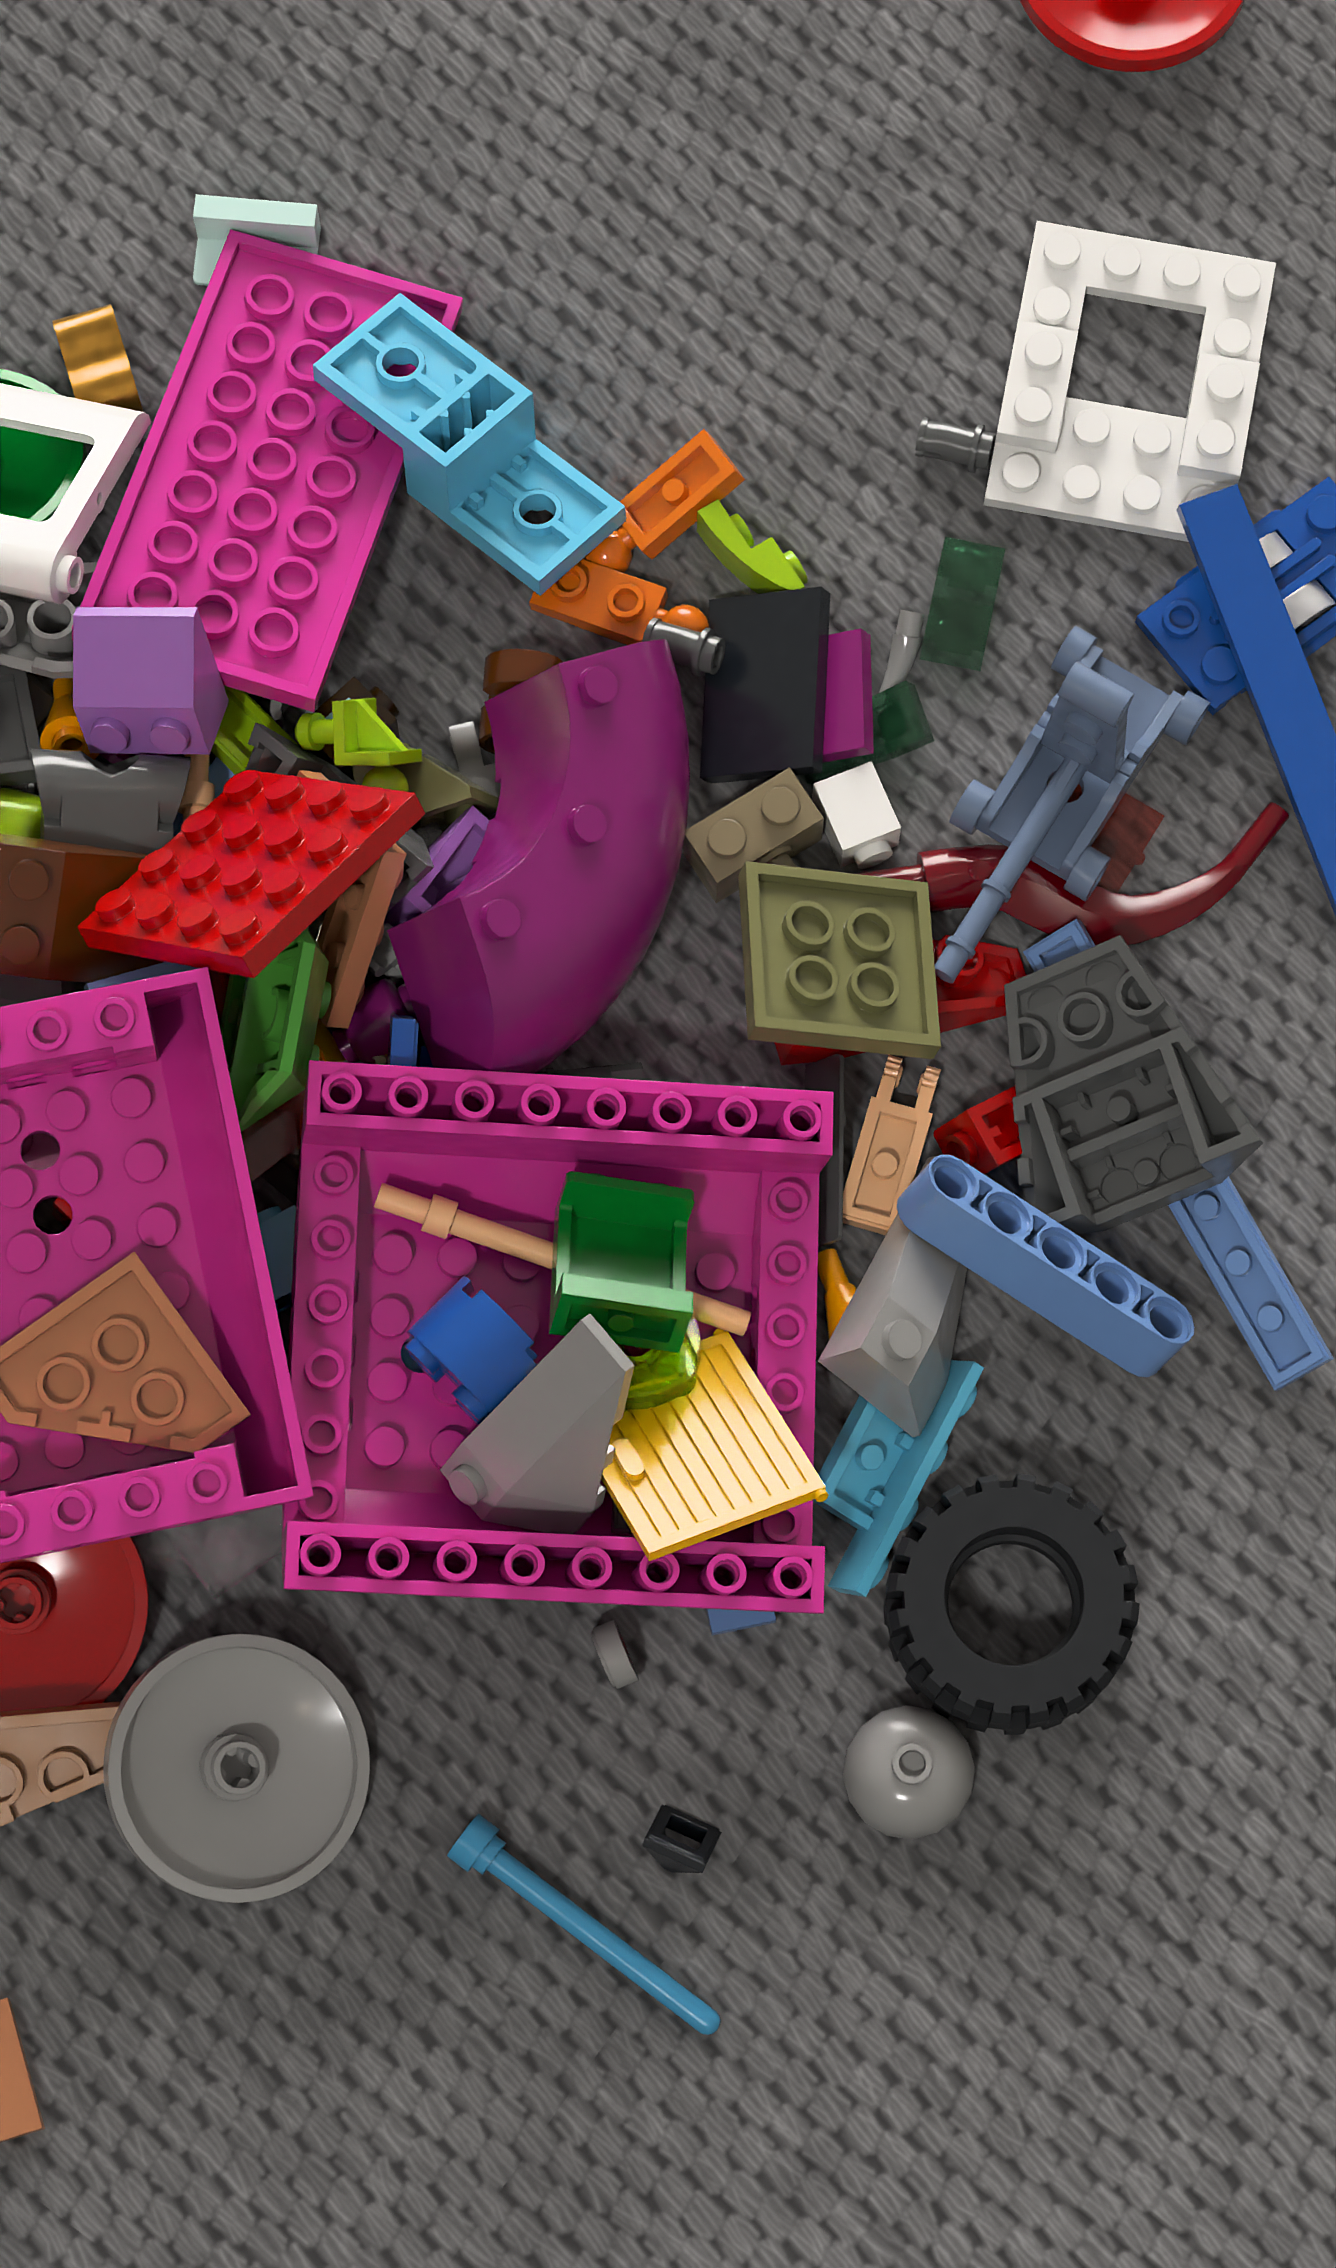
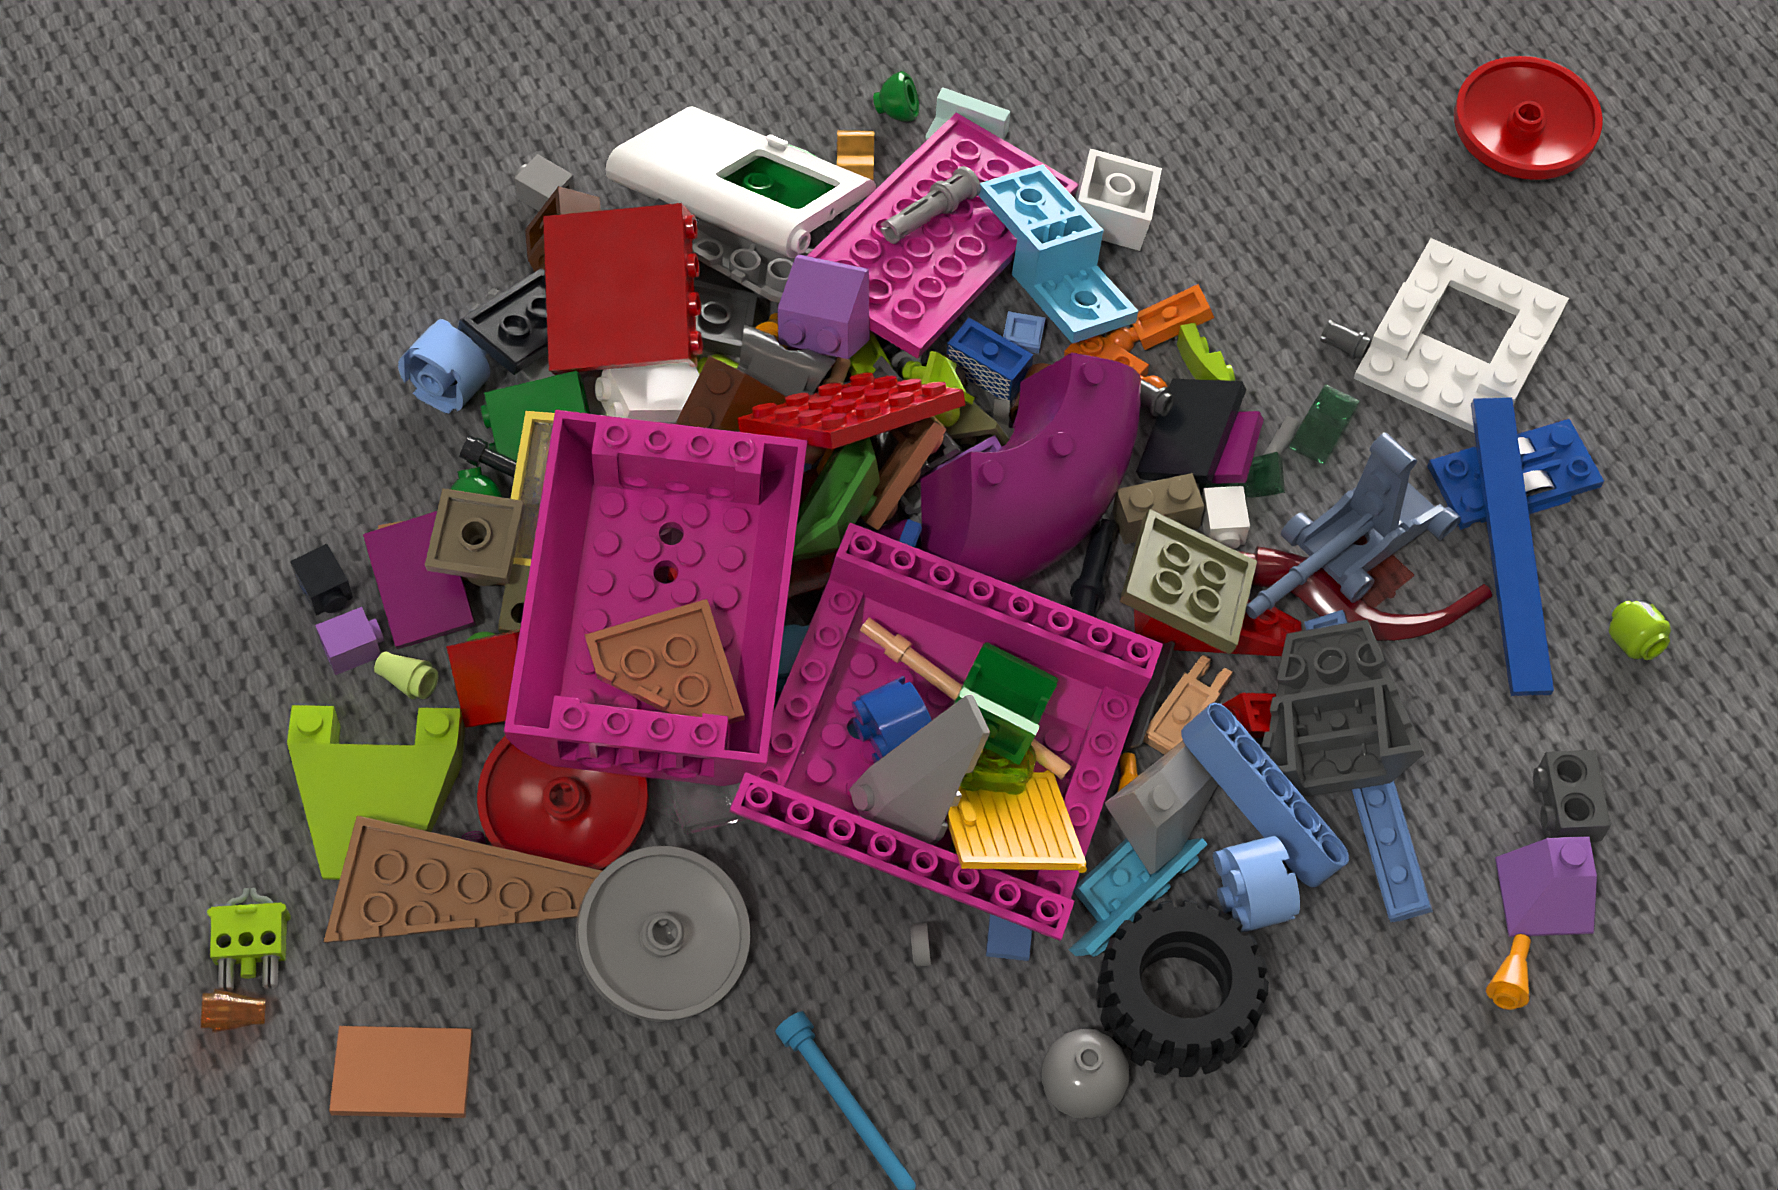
camera: 15 degrees right, 15 degrees down
black slope [642,1805,722,1873] -> none
none -> green brick [873,71,919,122]
none -> light grey pin [881,166,981,244]
none -> blue panel [947,318,1034,403]
none -> light blue tile [1003,311,1045,354]
none -> black pin [1070,519,1118,618]
none -> white brick [1075,149,1162,251]
none -> light blue brick [1213,836,1300,933]

